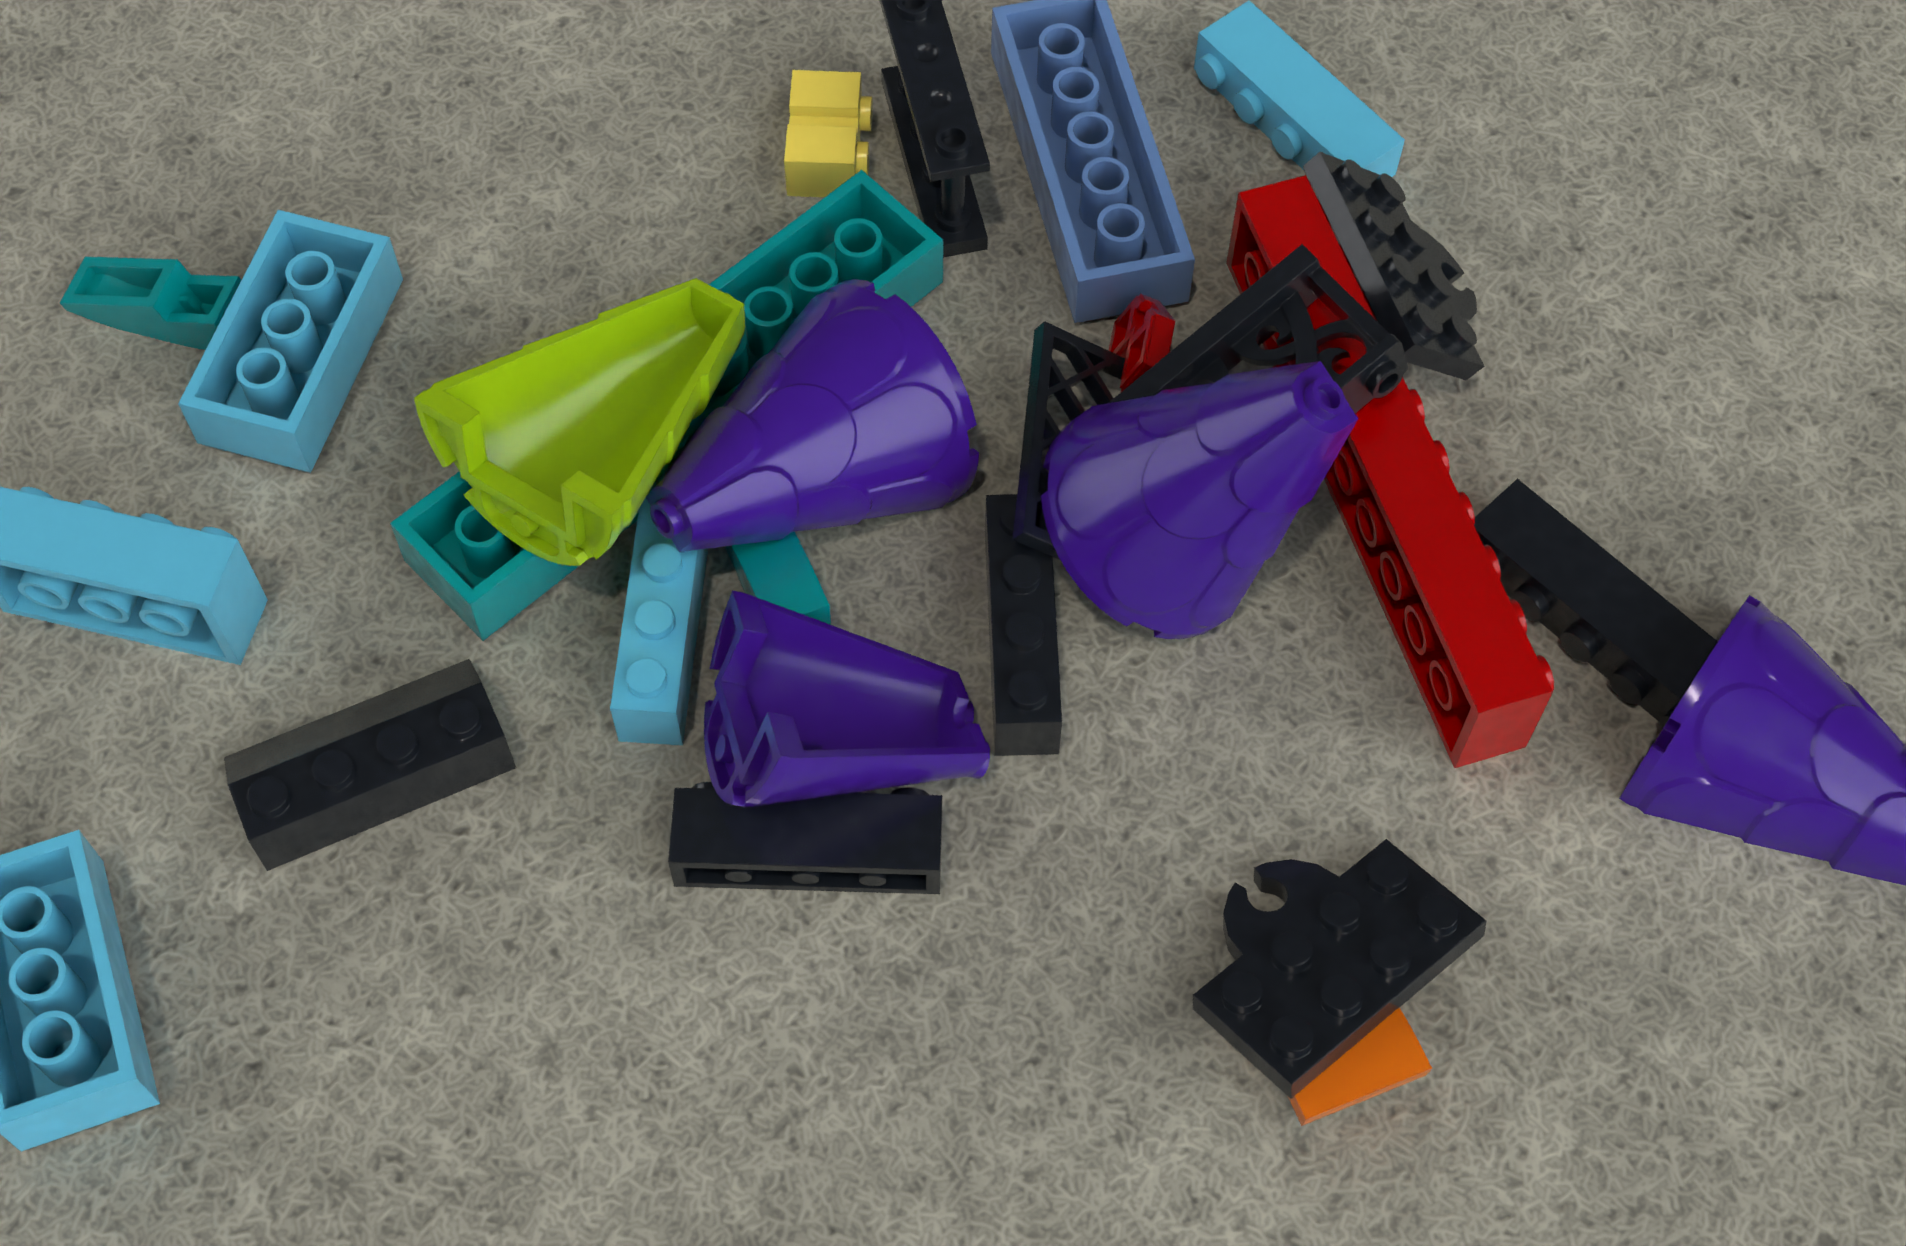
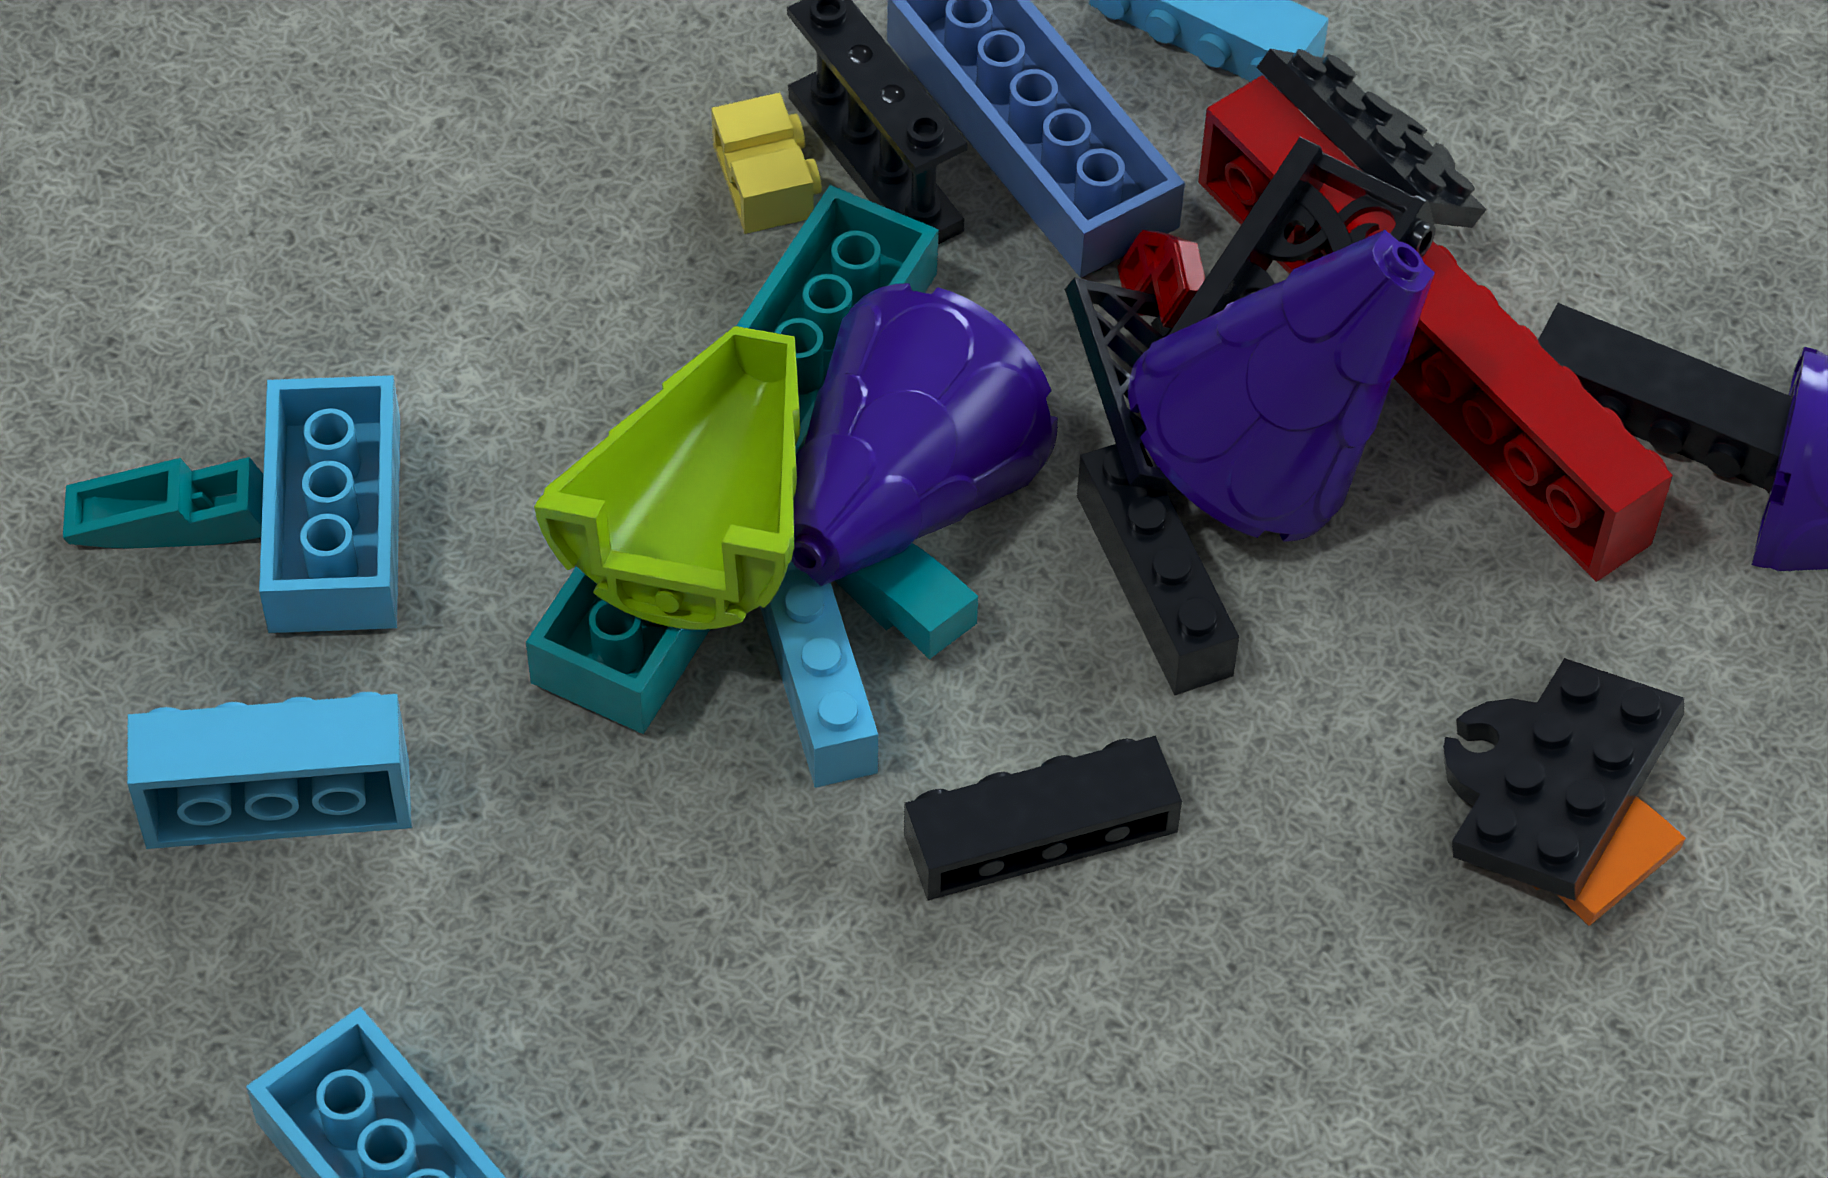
camera: 20 degrees left, 5 degrees down
black slope [224,659,516,871] -> none
dark purple cone [704,590,990,807] -> none

